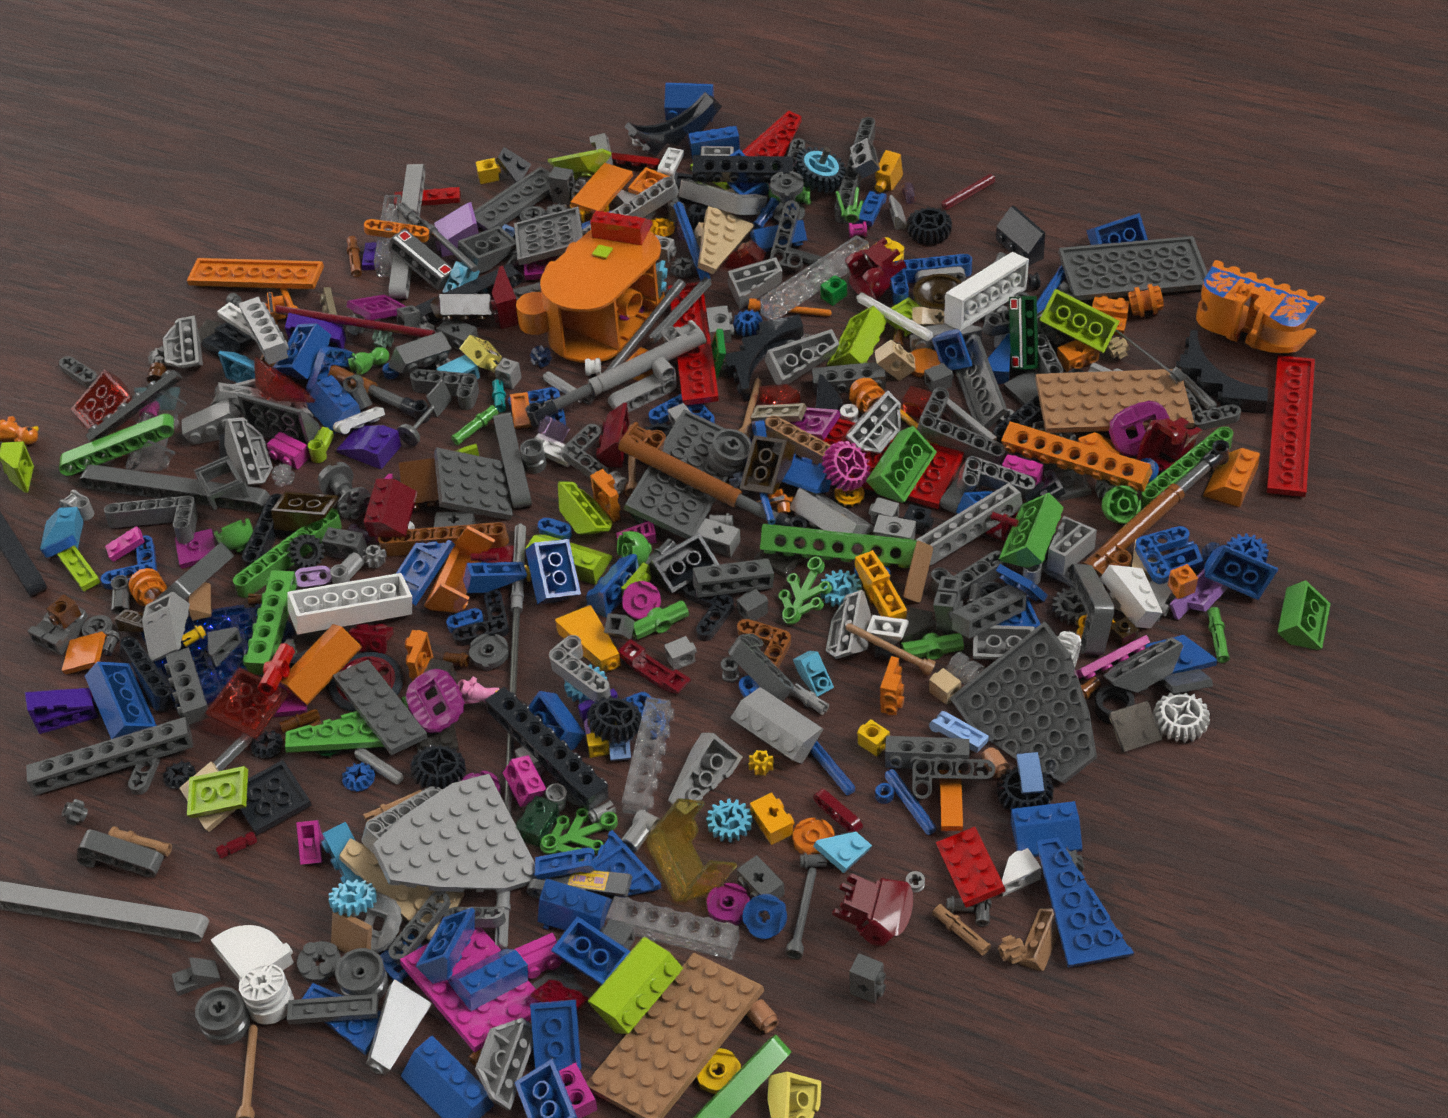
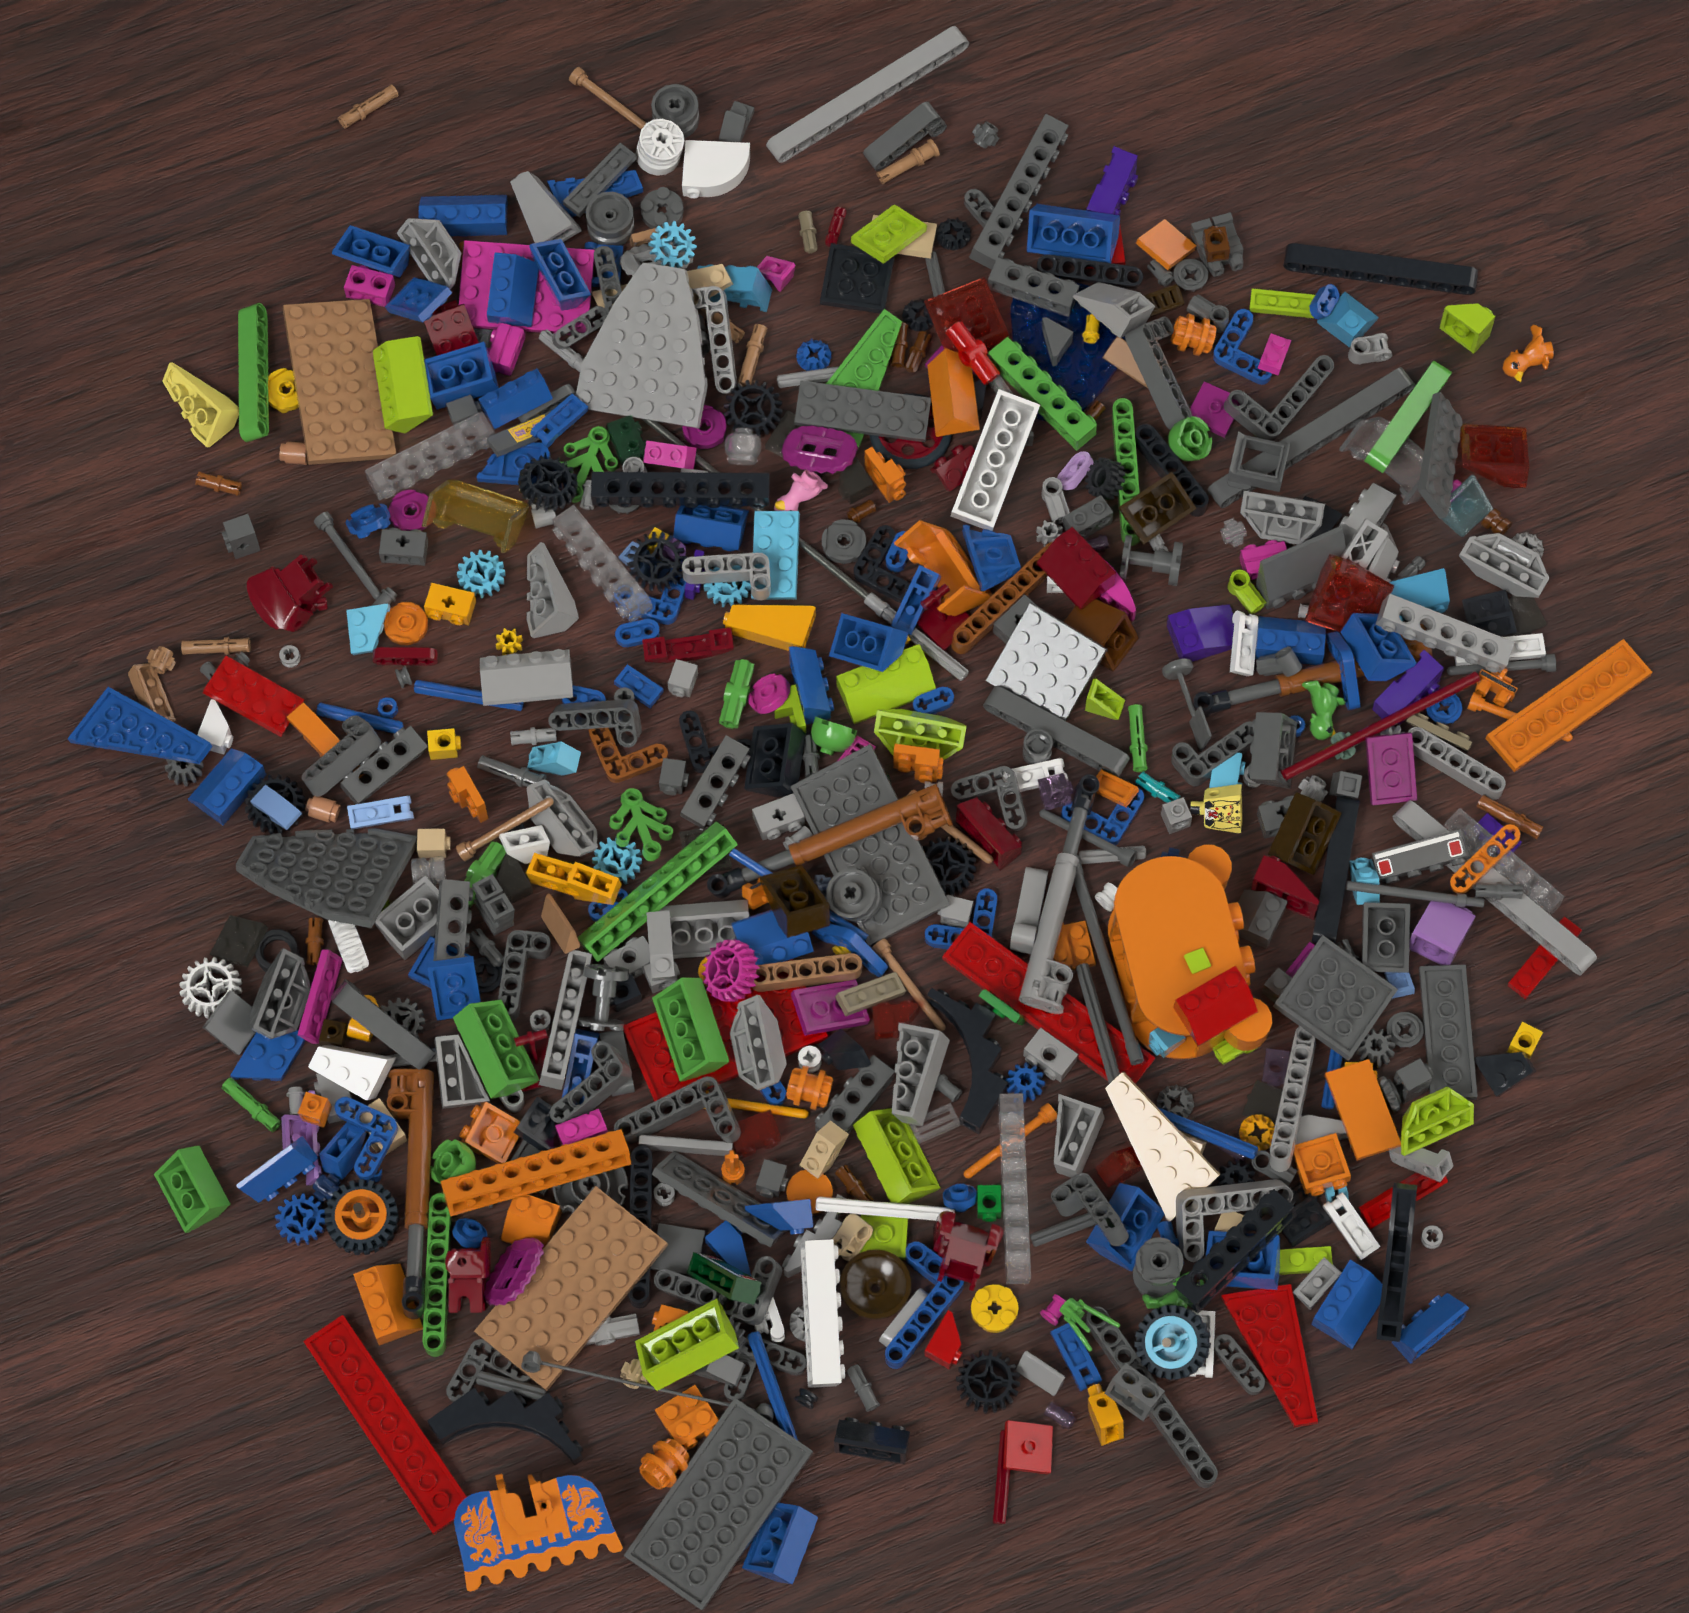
camera: 130 degrees right, 20 degrees up
dark grey beam [59,356,99,388] -> none
dark grey brick [604,613,635,640] -> none
light grey brick [655,235,676,263] -> none
none -> dark orange pin [195,471,242,496]
none -> light grey pin [286,1087,305,1115]
none -> wheel [324,1179,399,1255]
none -> dark grey bush [395,666,412,688]
none -> orange plate [459,1102,520,1164]
none -> dark grey pin [477,755,546,787]
none -> black gear [518,455,578,513]
none -> light grey bush [530,1010,551,1031]
none -> dark grey piece [578,964,629,1031]
none -> blue plate [614,664,664,709]
none -> blue plate [615,619,660,647]
none -> light grey slope [646,910,676,981]
none -> orange piece [721,1150,745,1185]
none -> clear piece [725,428,761,465]
none -> medium azure plate [751,511,800,600]
none -> dark tan axle [798,211,817,254]
none -> red slope [925,1310,963,1369]
none -> blue plate [943,1183,977,1212]
none -> plate [1003,1420,1053,1474]
none -> dark grey piece [1039,809,1138,868]
none -> light grey beam [1408,727,1506,800]

